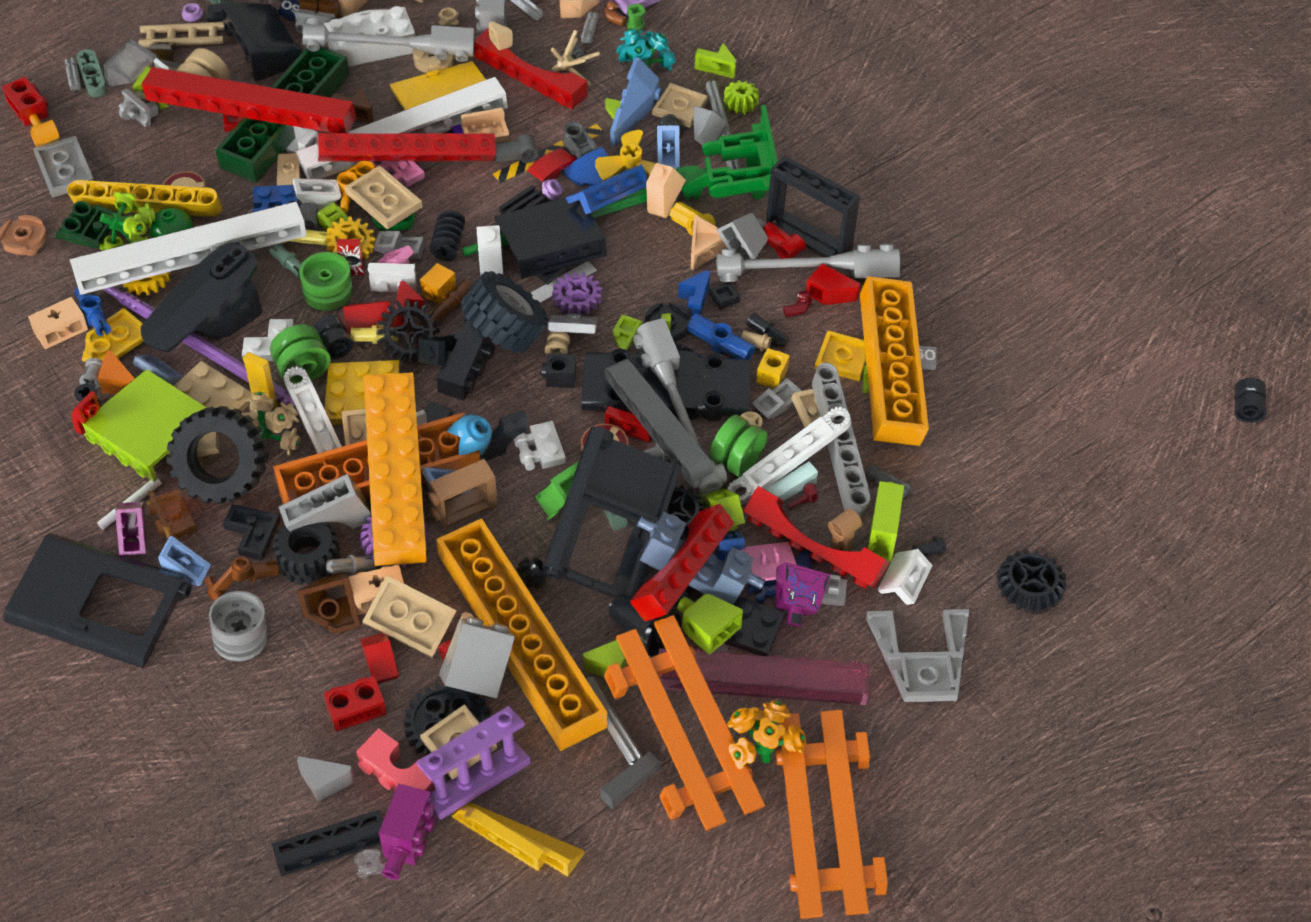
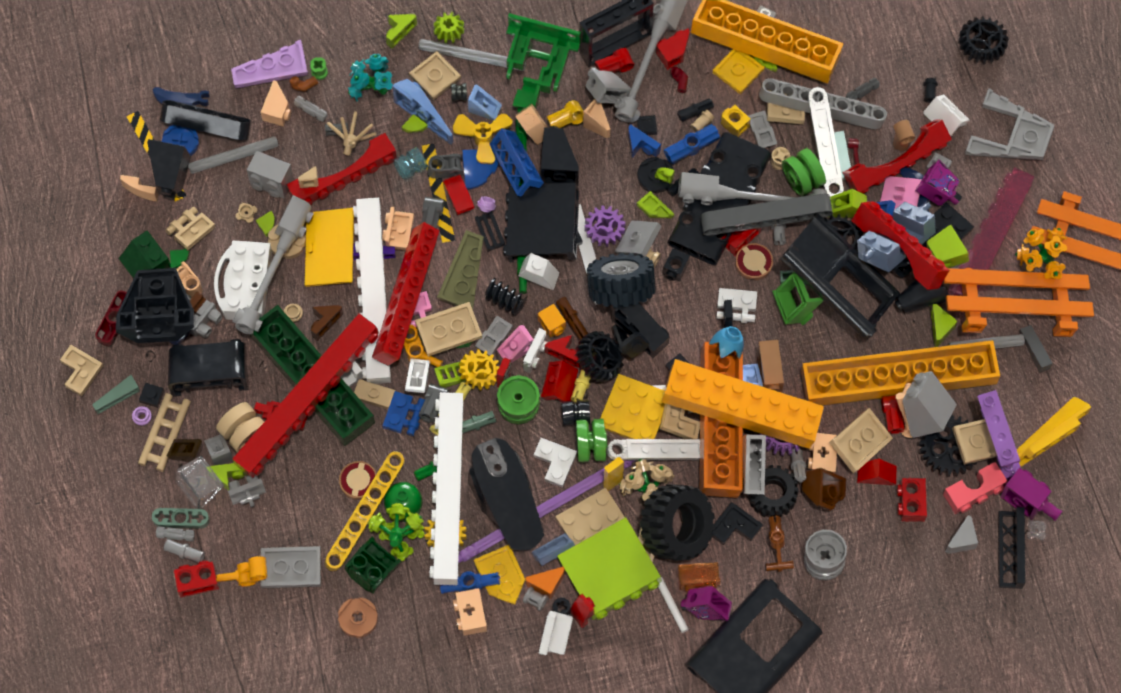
camera: 65 degrees left, 15 degrees up
light blue slope [158,536,211,586] -> none
black gear [516,557,548,589] -> none
light grey slope [693,106,727,146] -> none
lime window [868,481,904,562] -> none
none -> light grey pin [164,539,205,563]
none -> tan plate [284,304,303,322]
none -> clear light blue wheel [393,147,428,180]
none -> olive wing [437,230,484,310]
none -> white panel [539,611,573,655]
none -> black slope [541,126,579,186]

